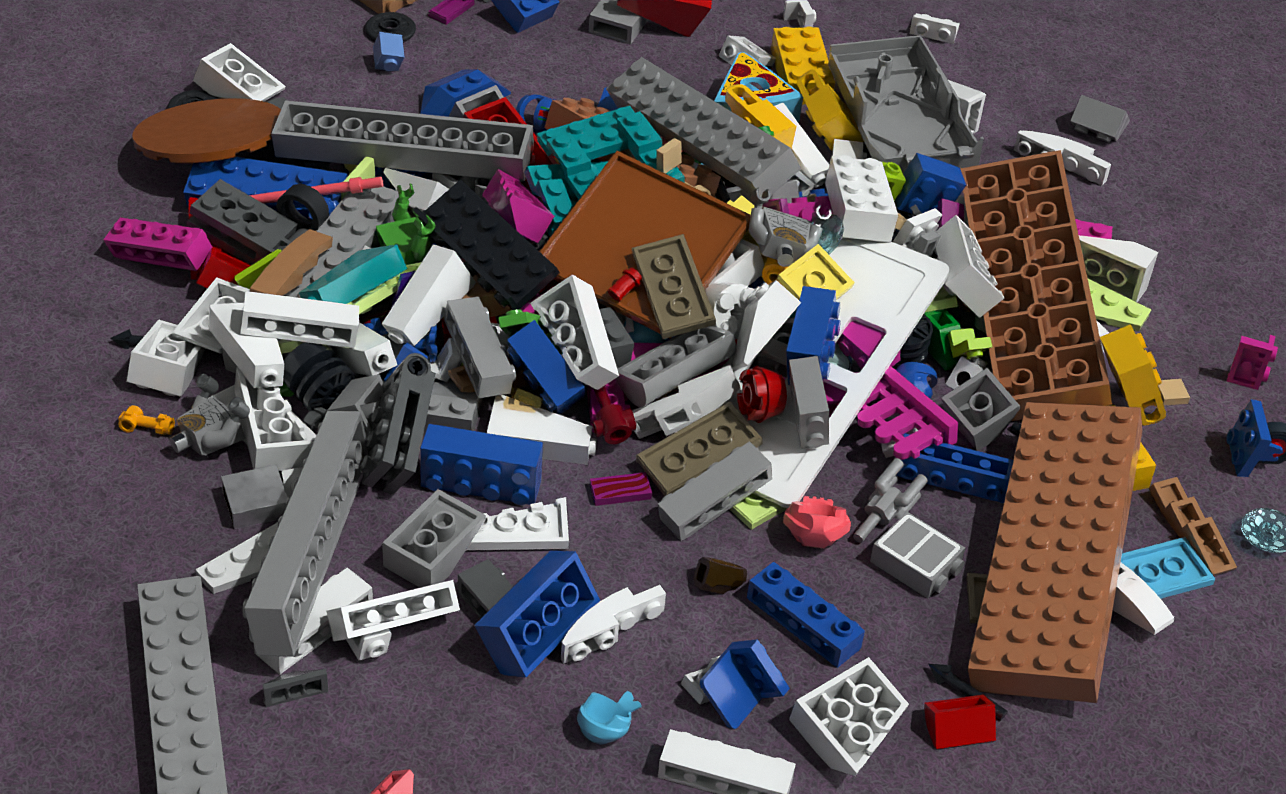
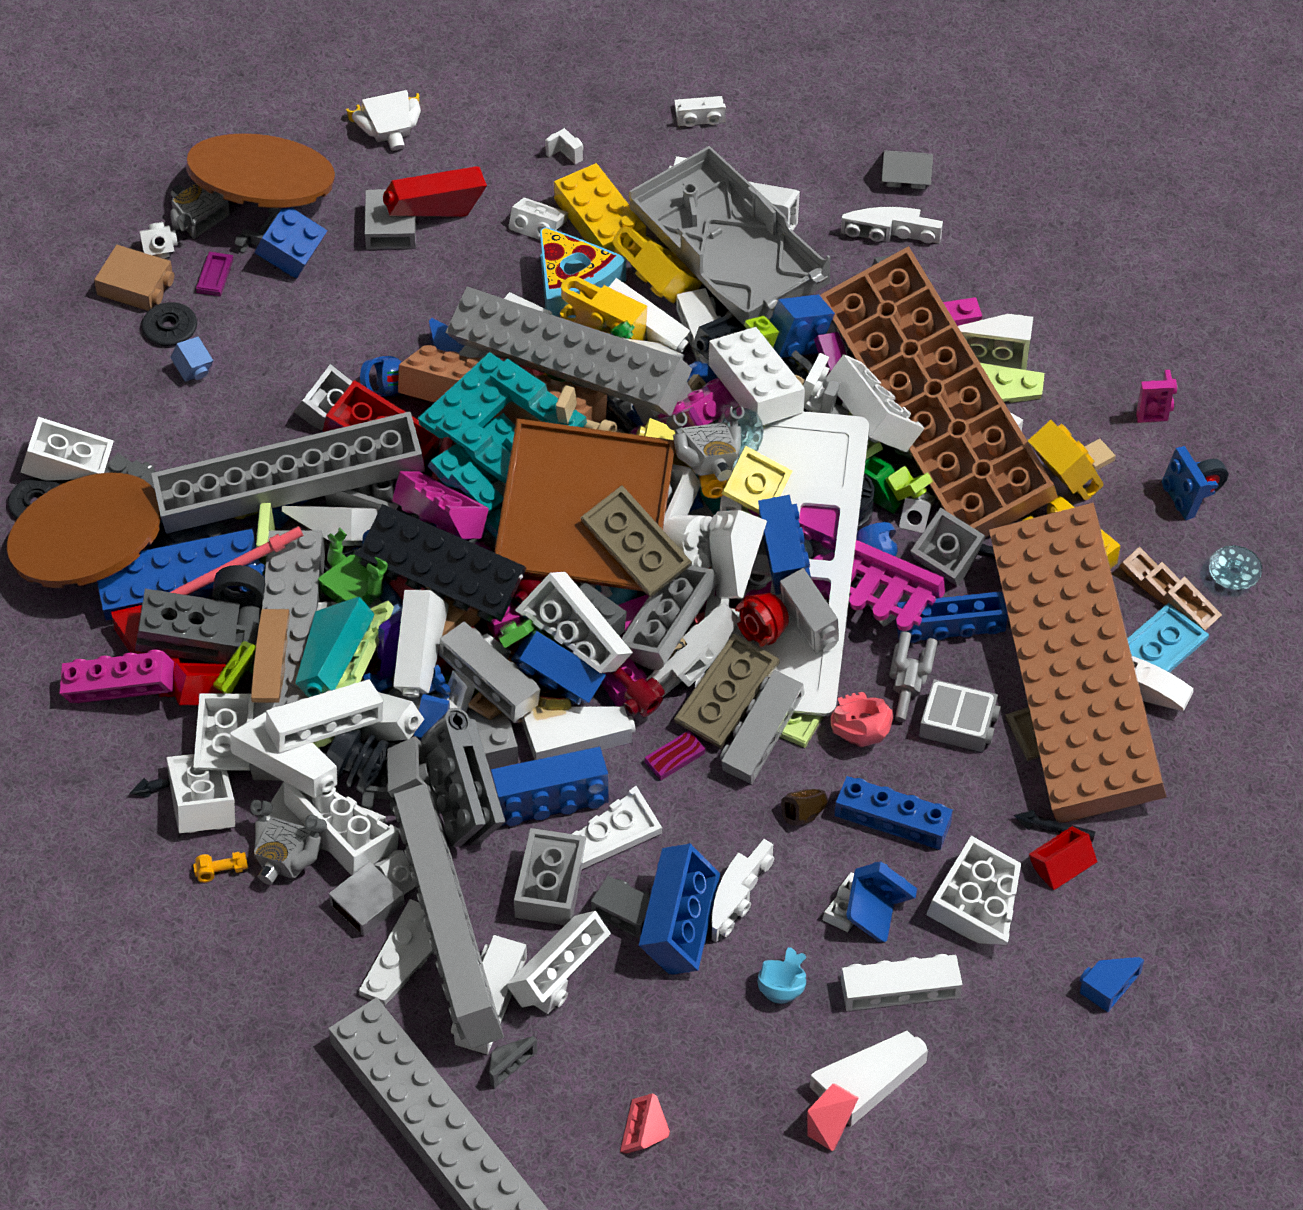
camera: 20 degrees left, 10 degrees up
blue wedge [420,69,511,117] -> none
red pin [607,267,642,302] -> none

